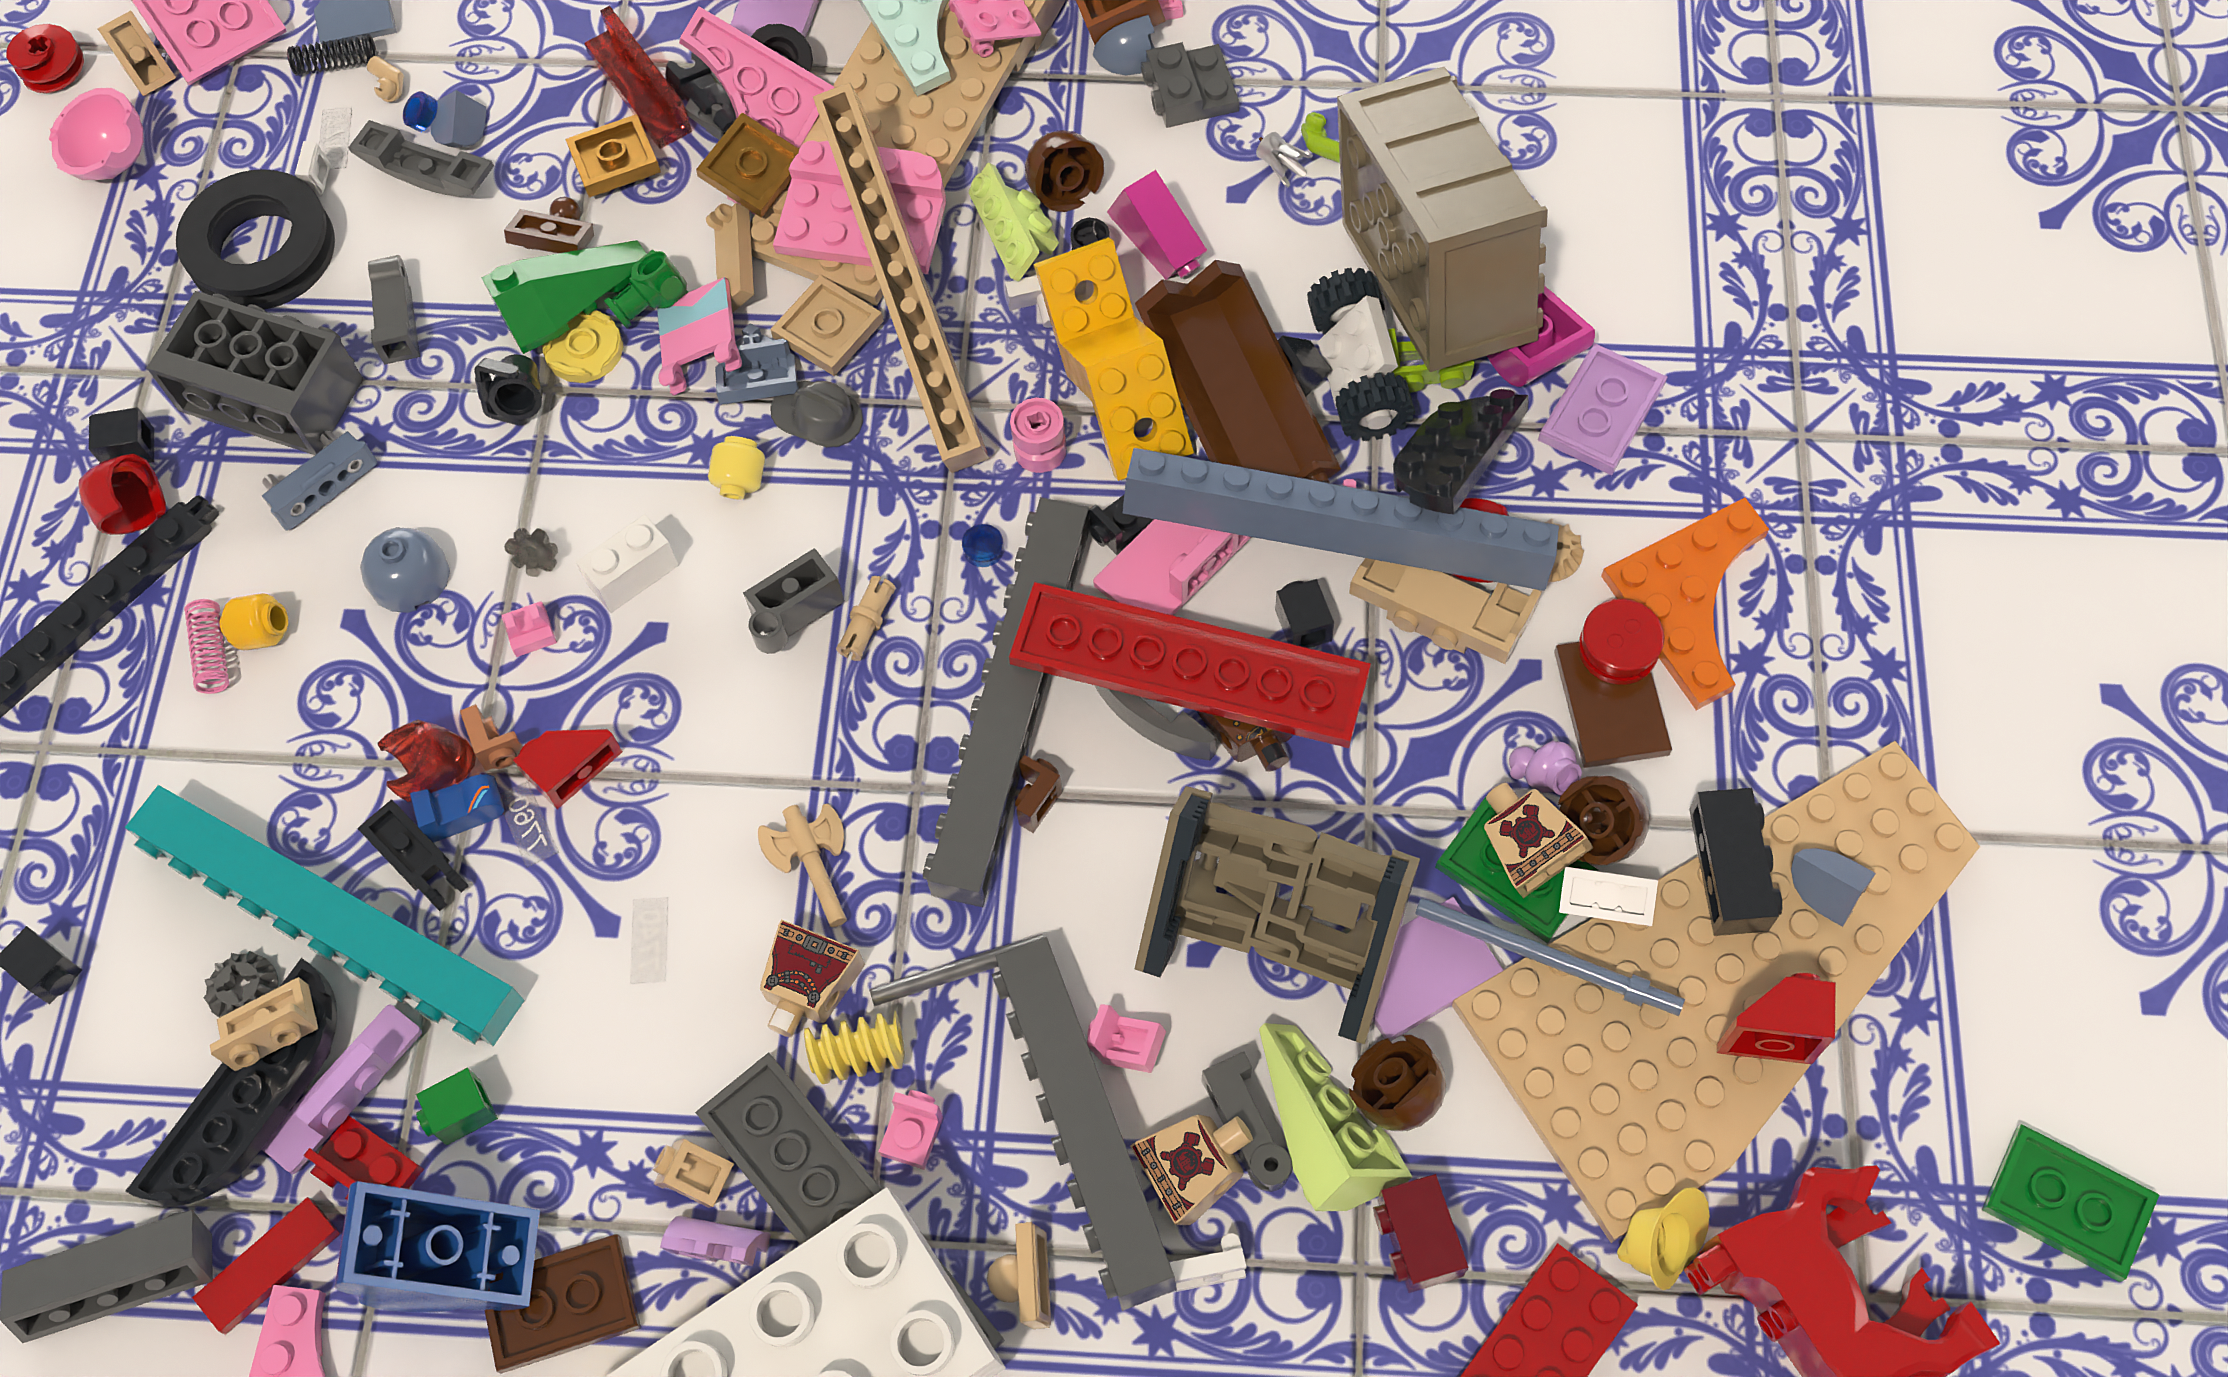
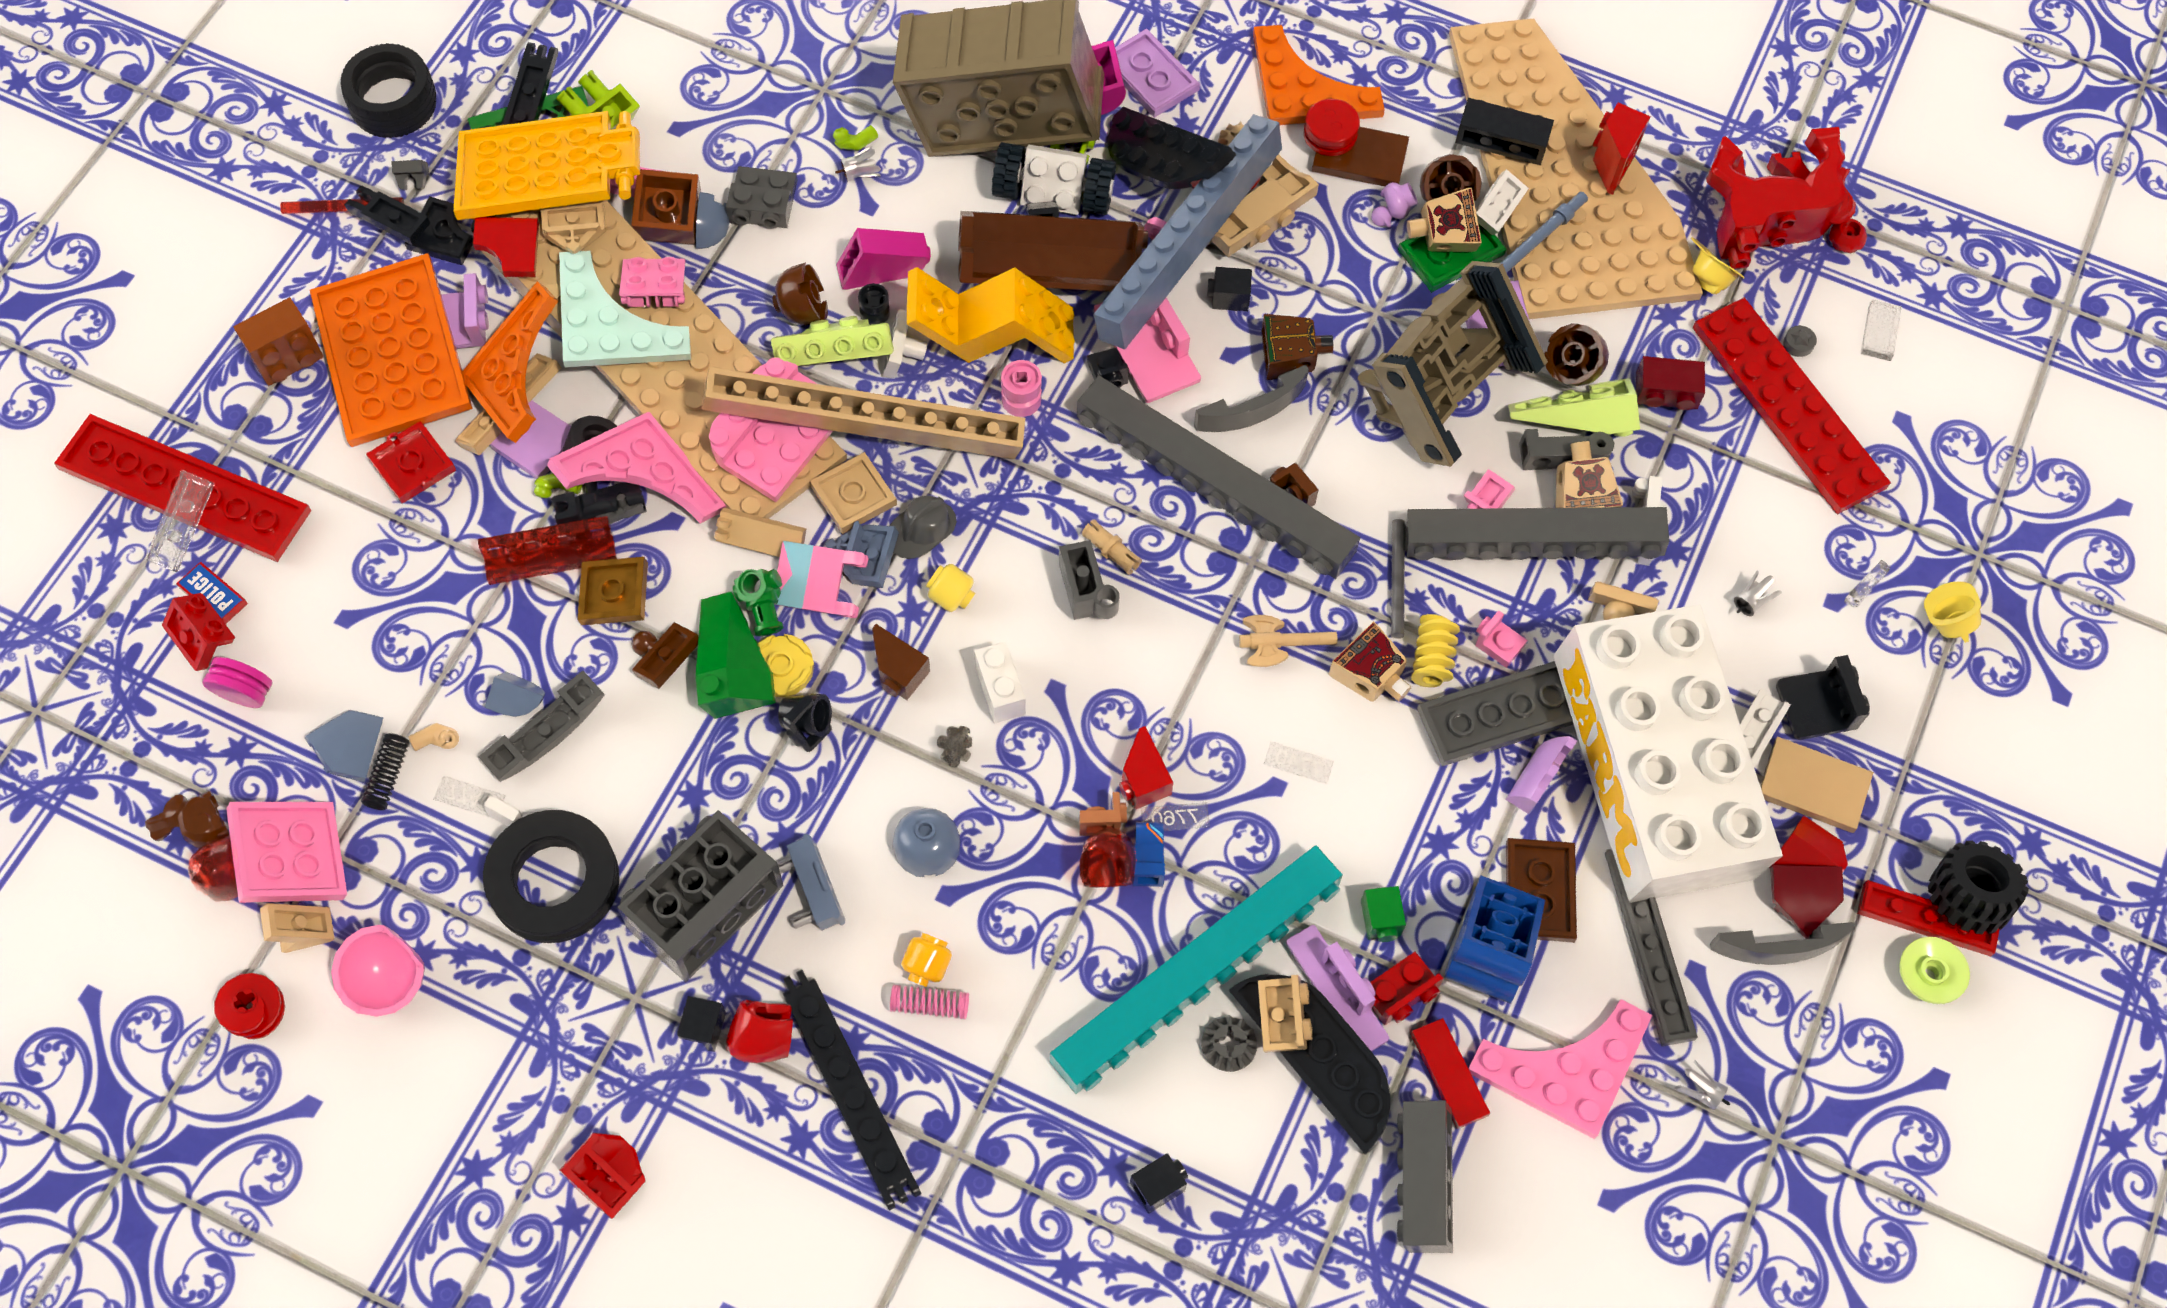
camera: 75 degrees left, 0 degrees up
black hinge [357,799,469,911] -> none
dark grey leg [368,255,420,365] -> none
clear blue tile [403,91,438,132] -> none
bright pink tile [501,601,557,657] -> none
tan bracket [653,1139,734,1208] -> none
pearl gold plate [696,113,799,218] -> none
clear blue tile [962,524,1004,567] -> none
red plate [1009,582,1371,748] -> none
sand blue brick [1791,848,1876,927] -> none
green tile [1982,1124,2160,1282] -> none
none -> reddish brown slope [872,624,930,700]

